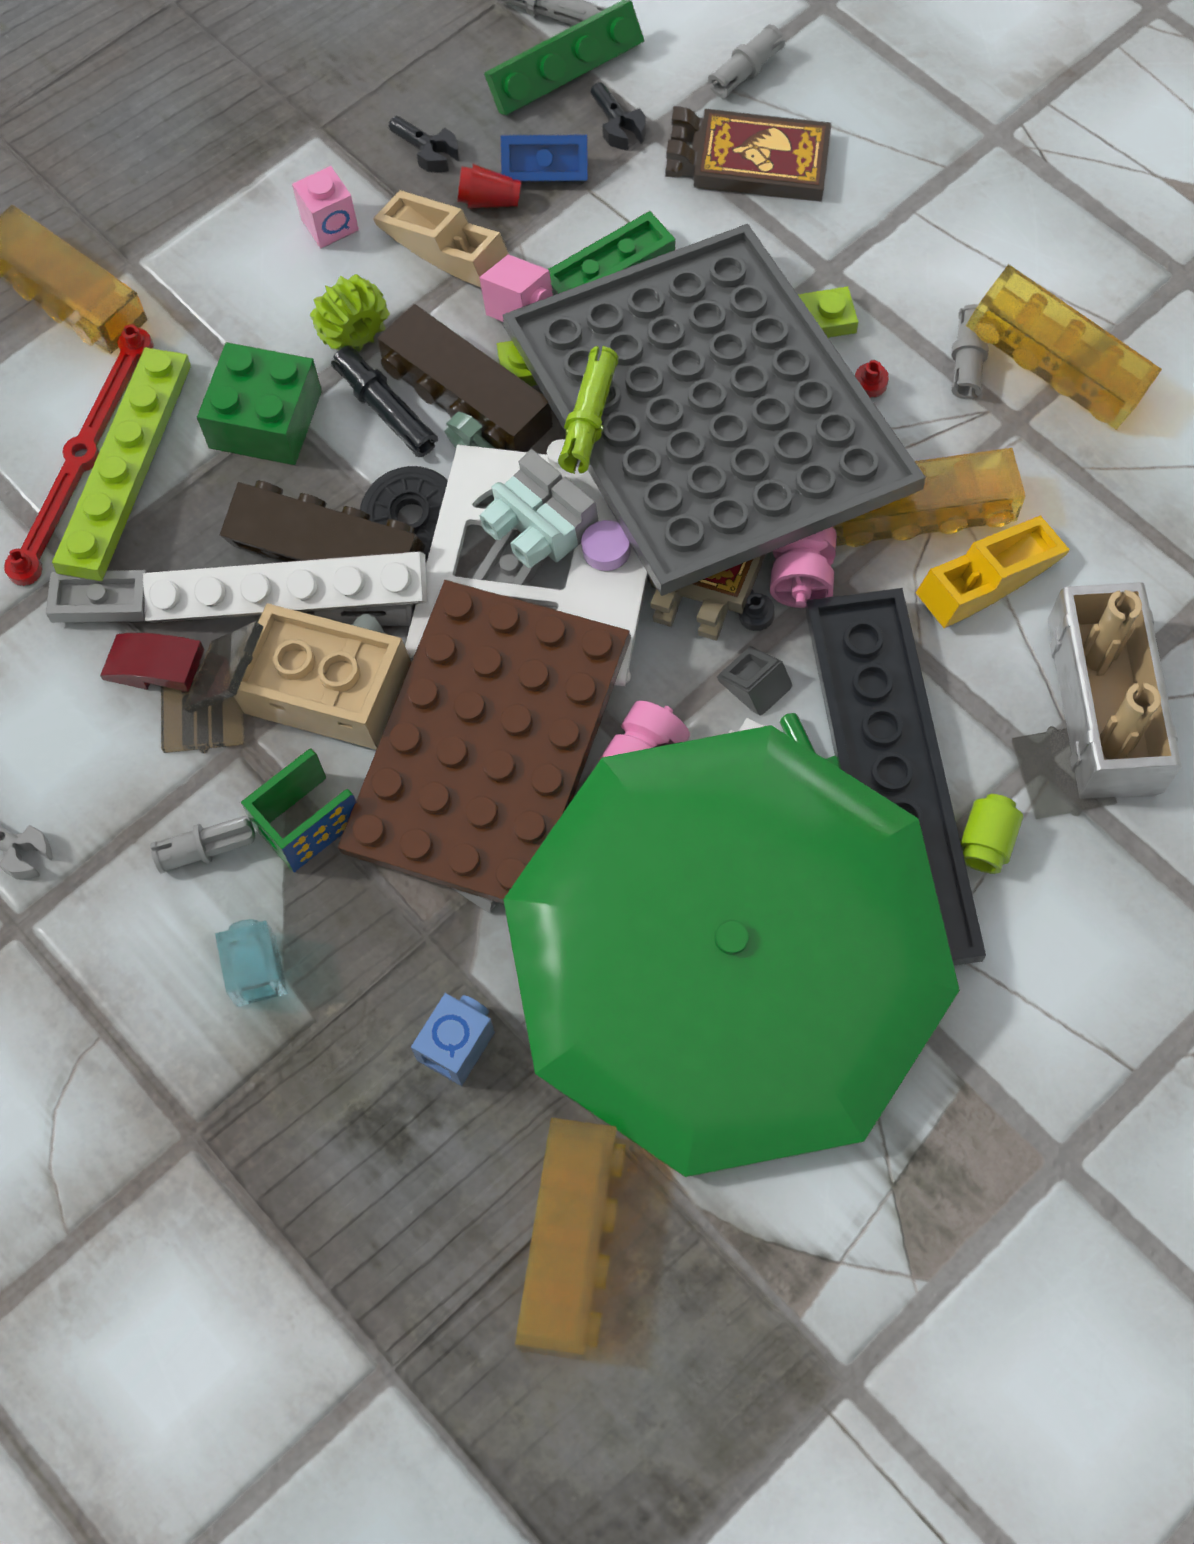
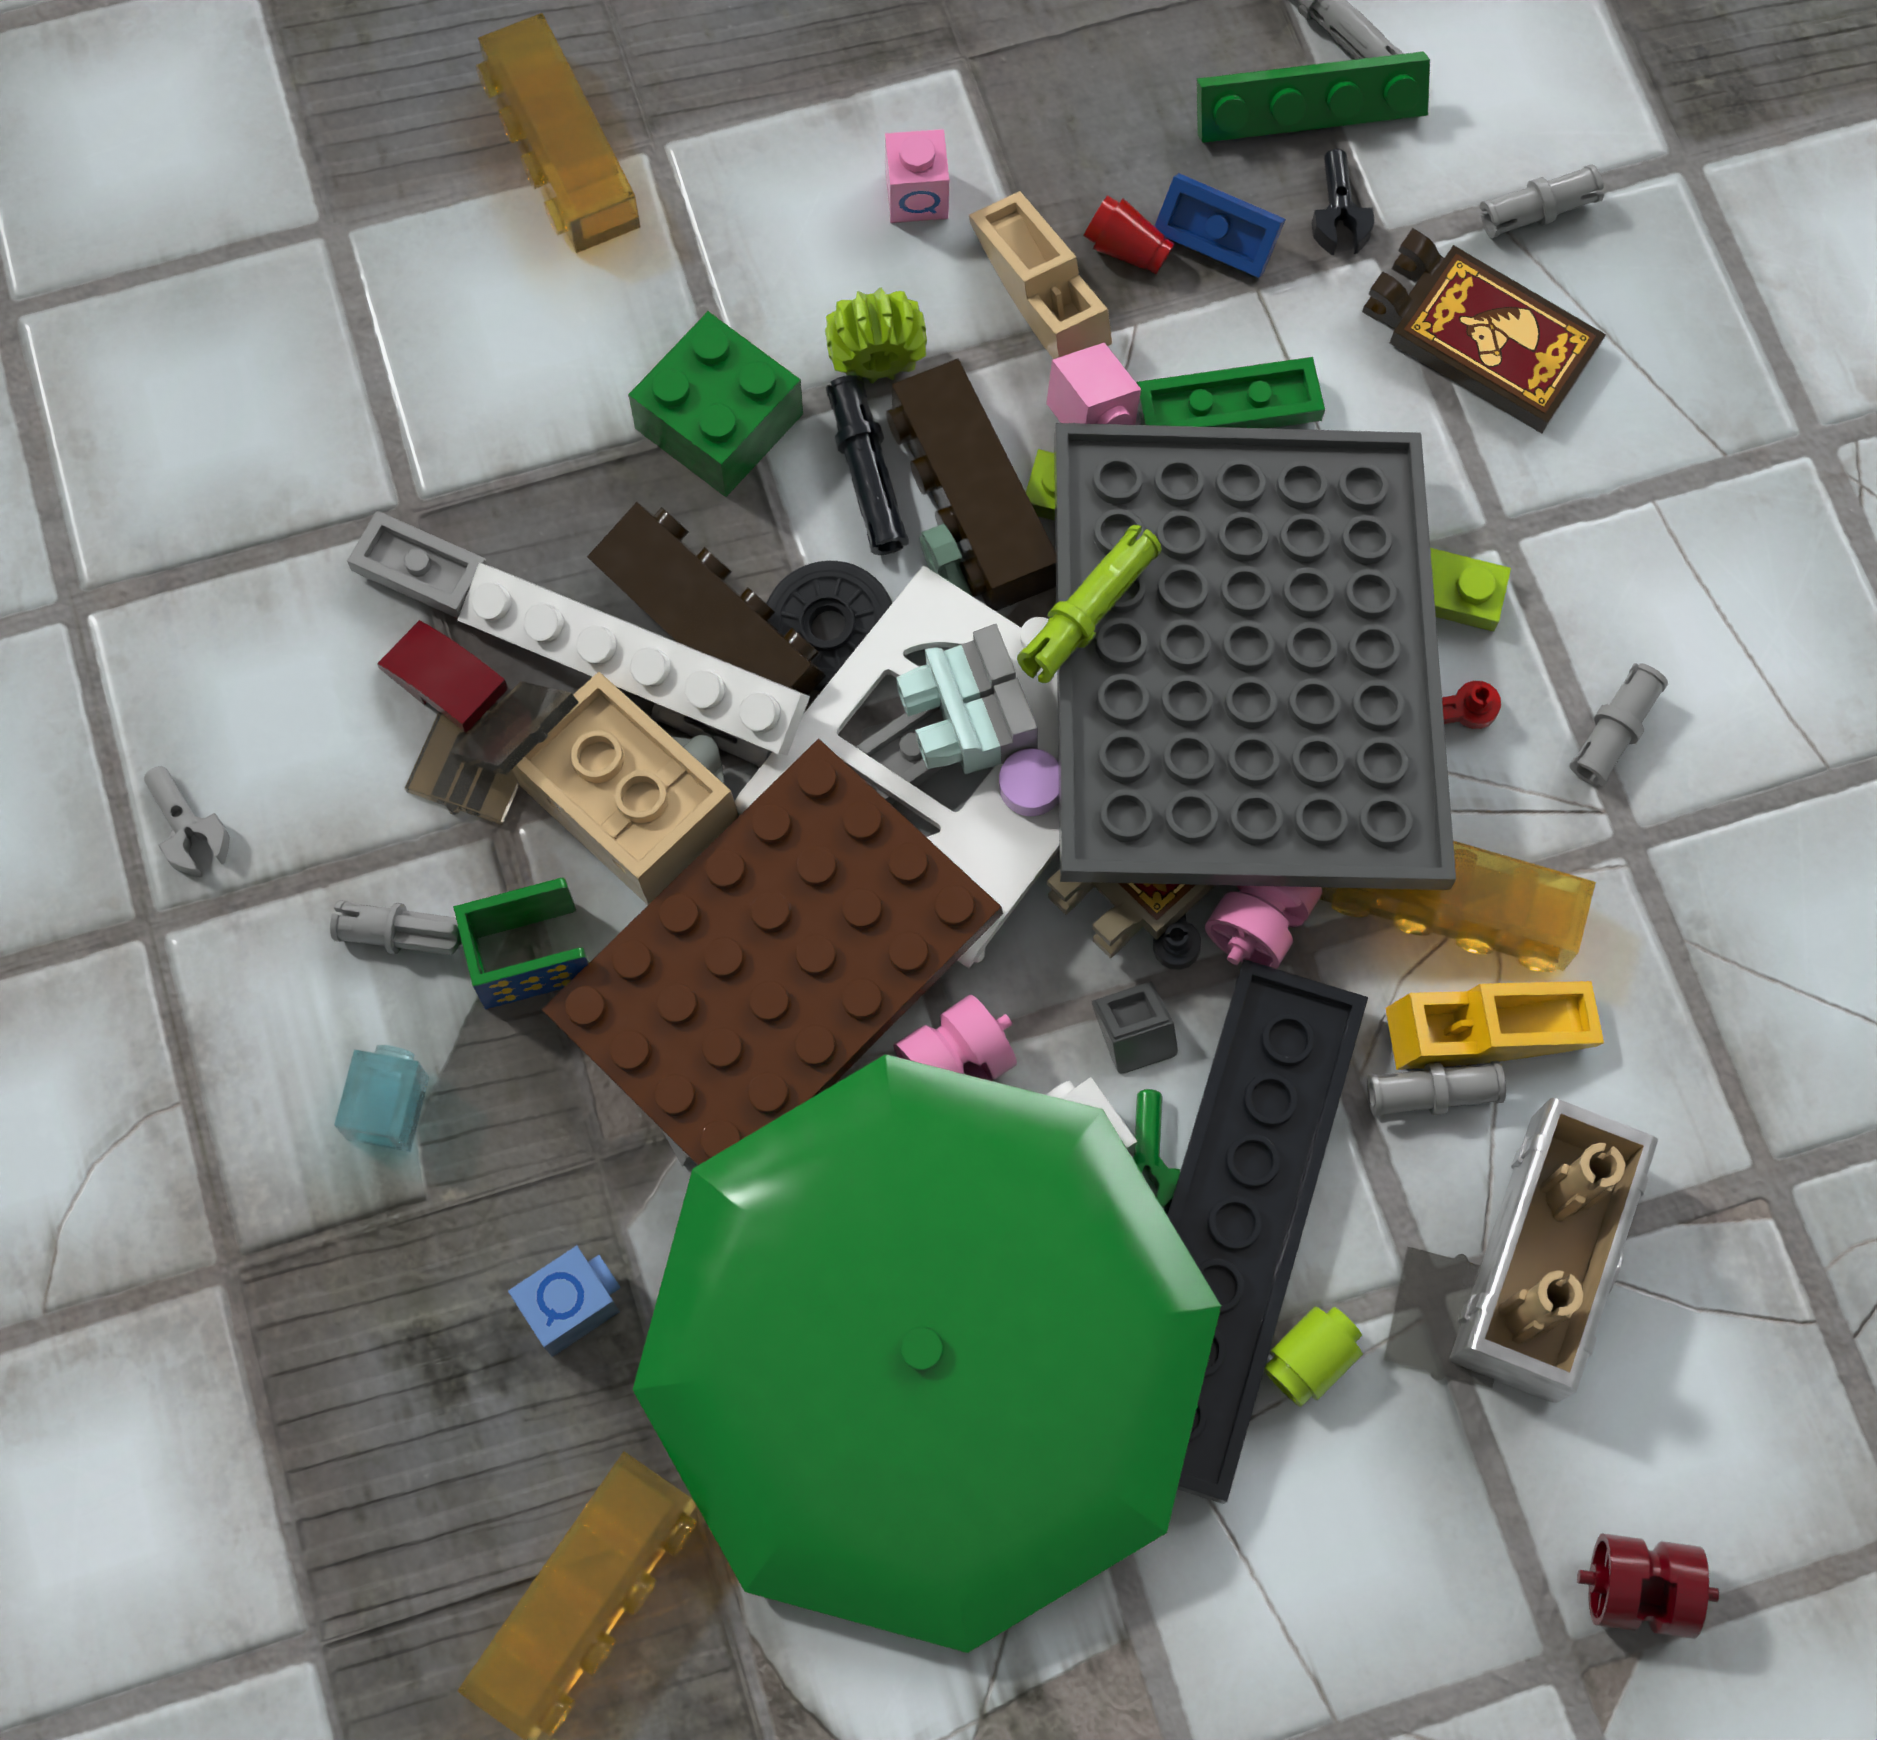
camera: 20 degrees right, 5 degrees up
red piece [4,324,154,586] -> none
lime plate [52,347,191,581] -> none
black bar [389,116,459,173] -> none
clear yellow brick [965,264,1162,430] -> none
none -> light grey pin [1367,1061,1506,1117]

